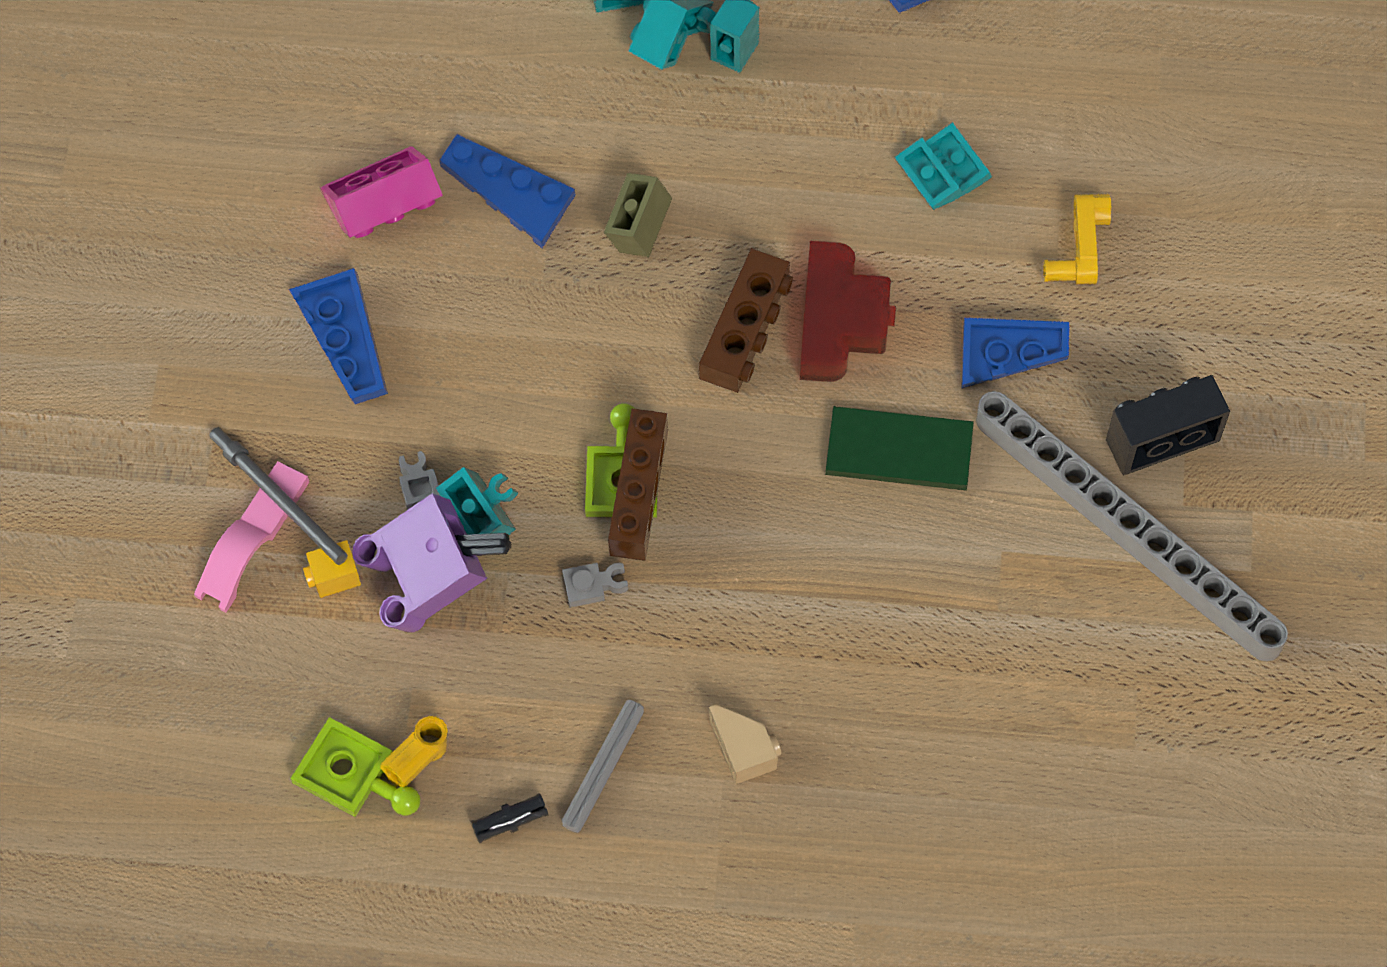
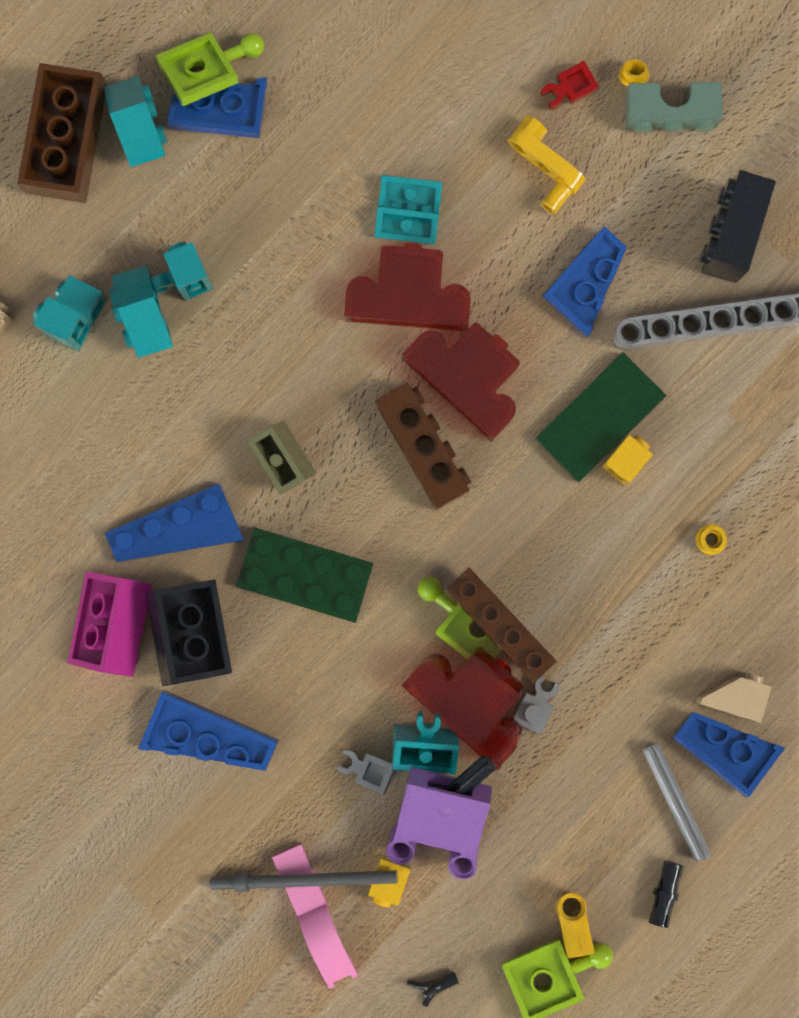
camera: 55 degrees left, 20 degrees up
none -> black brick [145,579,232,686]
none -> dark green plate [236,527,374,623]
none -> clear red brick [344,243,471,332]
none -> clear red brick [401,647,525,770]
none -> black bar [407,972,459,1007]
none -> red plate [540,61,599,110]
none -> yellow brick [602,435,653,486]
none -> yellow plate [618,59,649,87]
none -> sand green arch [625,82,723,133]
none -> blue wing [672,712,785,798]
none -> yellow plate [695,524,727,555]

